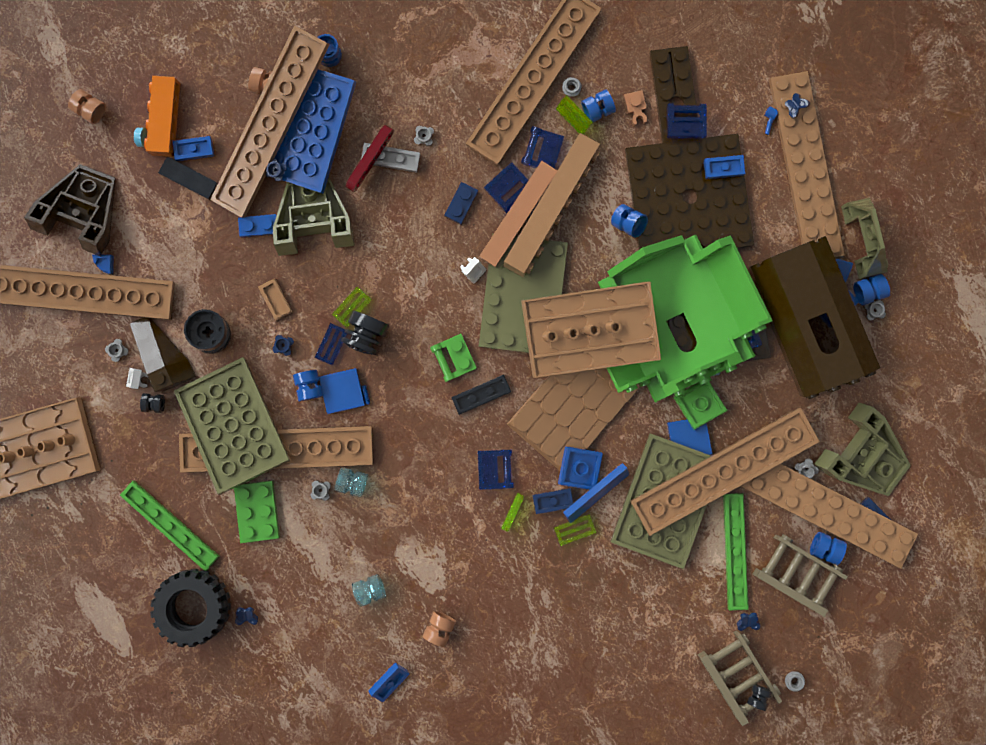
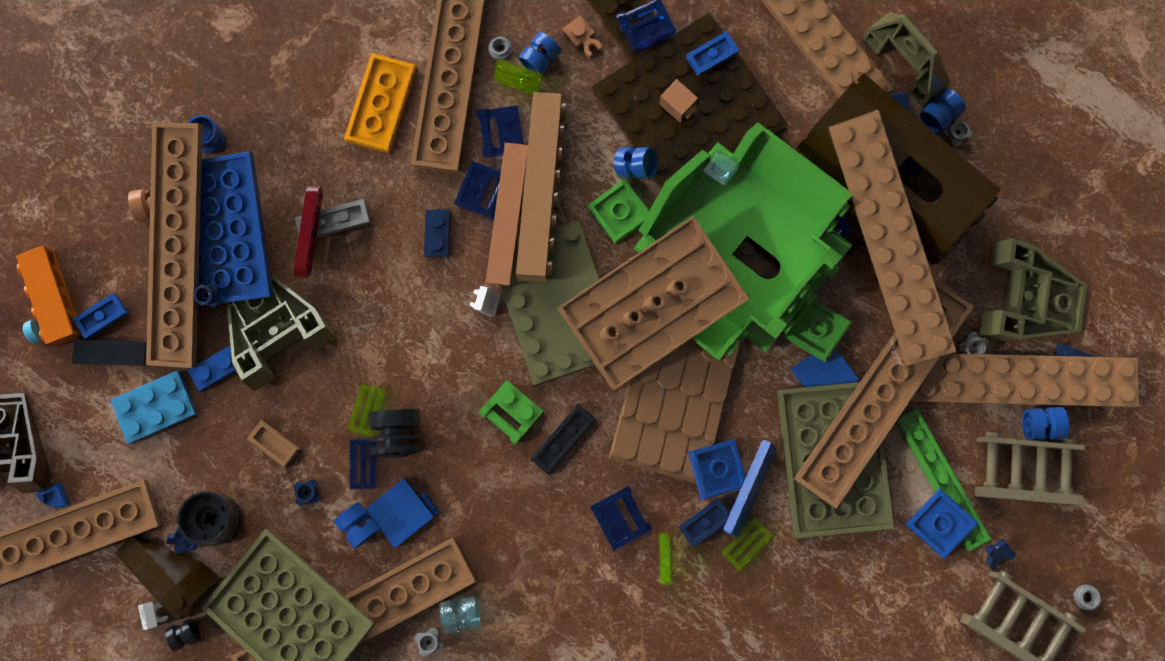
camera: 20 degrees left, 5 degrees down
light grey plate [105,339,128,362] -> none
light grey plate [414,126,434,146] -> none
black wheel [747,684,773,711] -> none
none -> dark azure plate [110,370,198,444]
none -> dark blue piece [166,527,198,554]
none -> light orange tile [344,53,417,154]
none -> bright green tile [587,179,650,245]
none -> nougat brick [659,79,698,122]
none -> clear light blue plate [703,151,739,186]
none -> medium nougat plate [829,110,956,366]
none -> blue tile [905,488,979,559]

